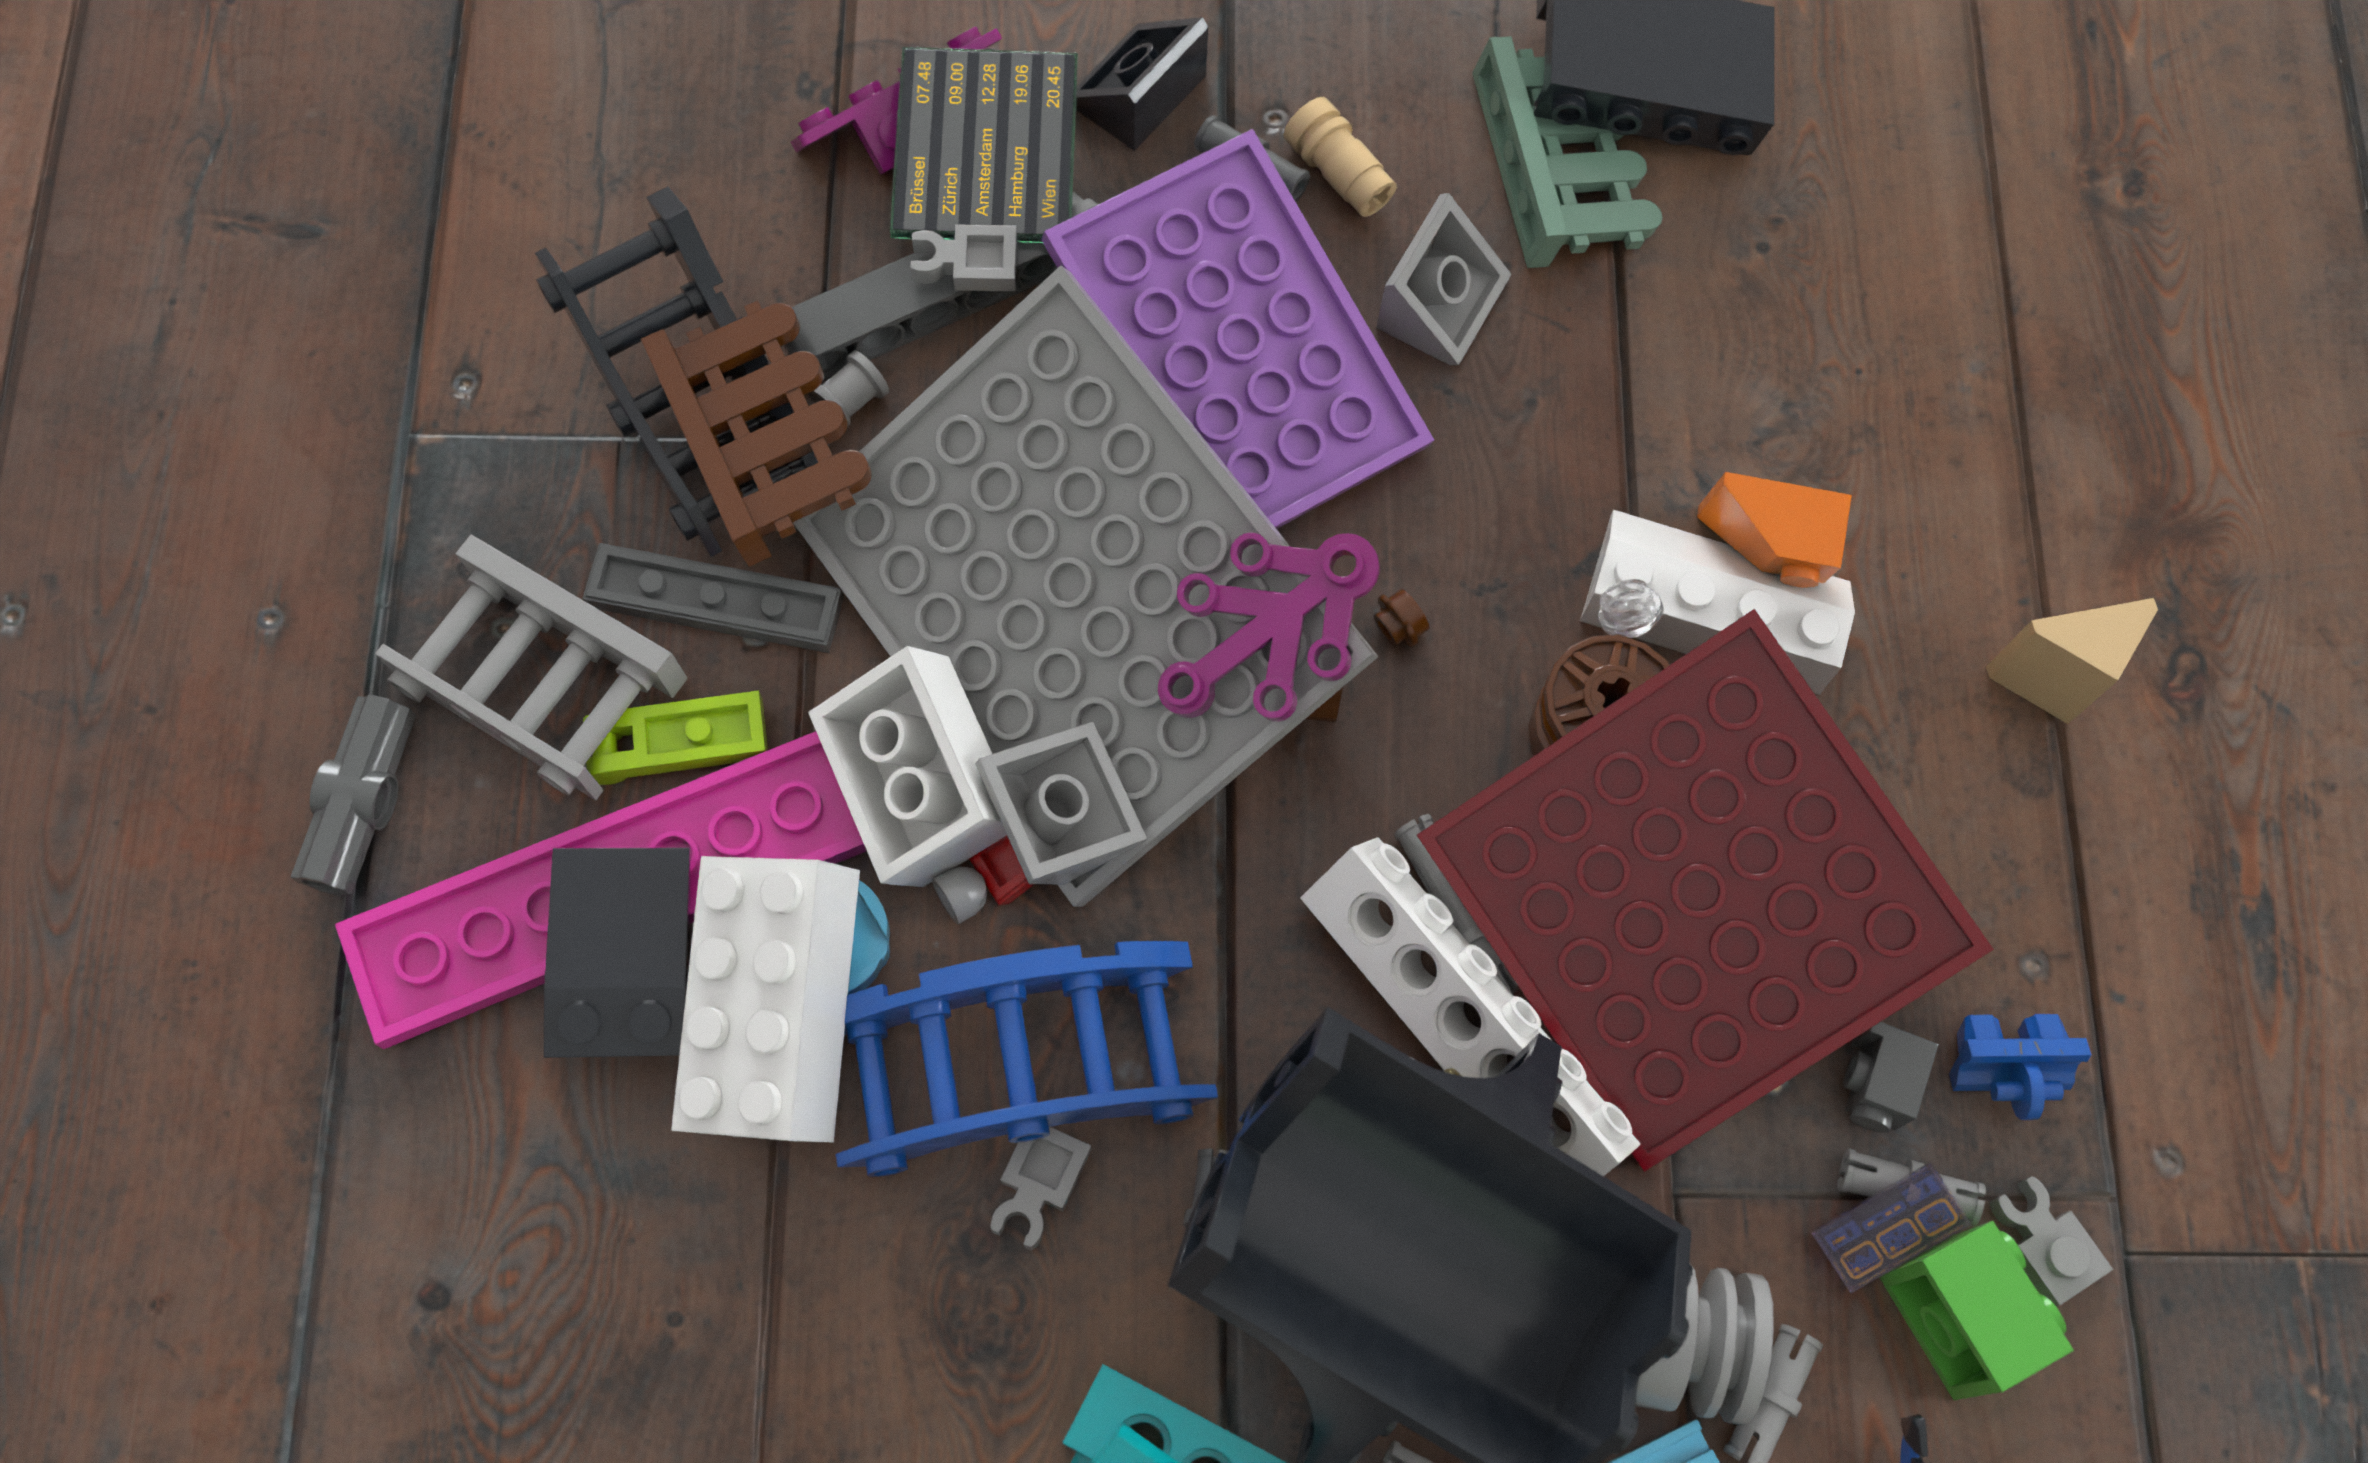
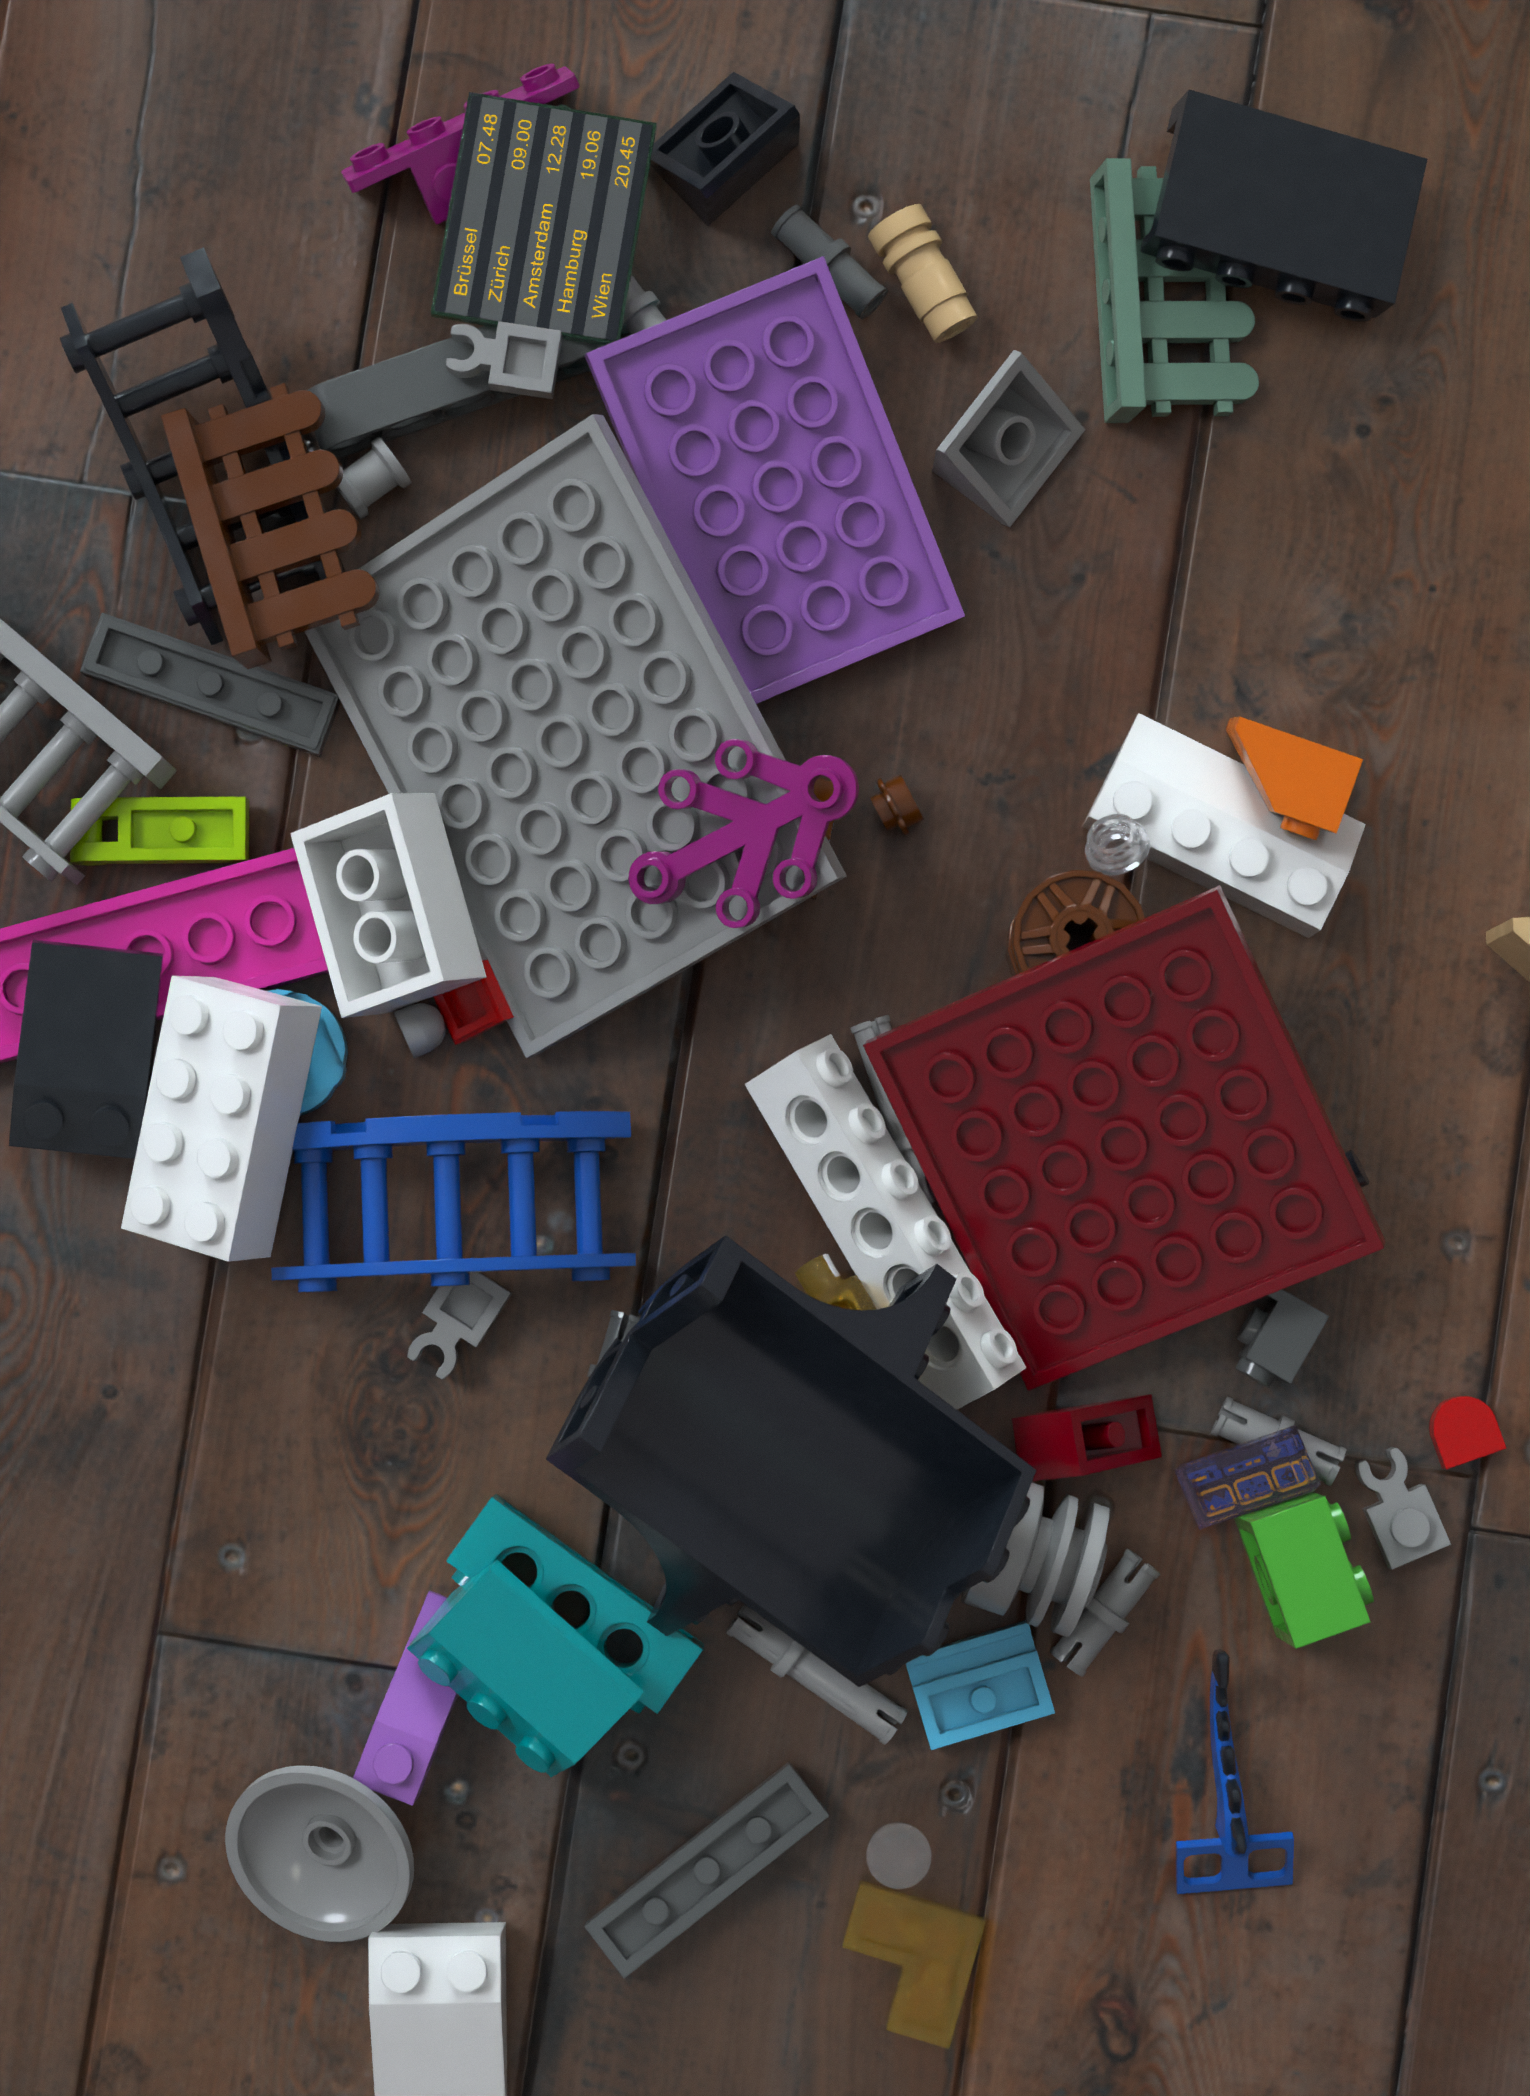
camera: 10 degrees right, 15 degrees up
light grey slope [975,722,1147,885] -> none
blue hips [1949,1014,2092,1120] -> none
none -> dark red slope [1012,1394,1162,1481]
none -> red tile [1429,1396,1506,1470]

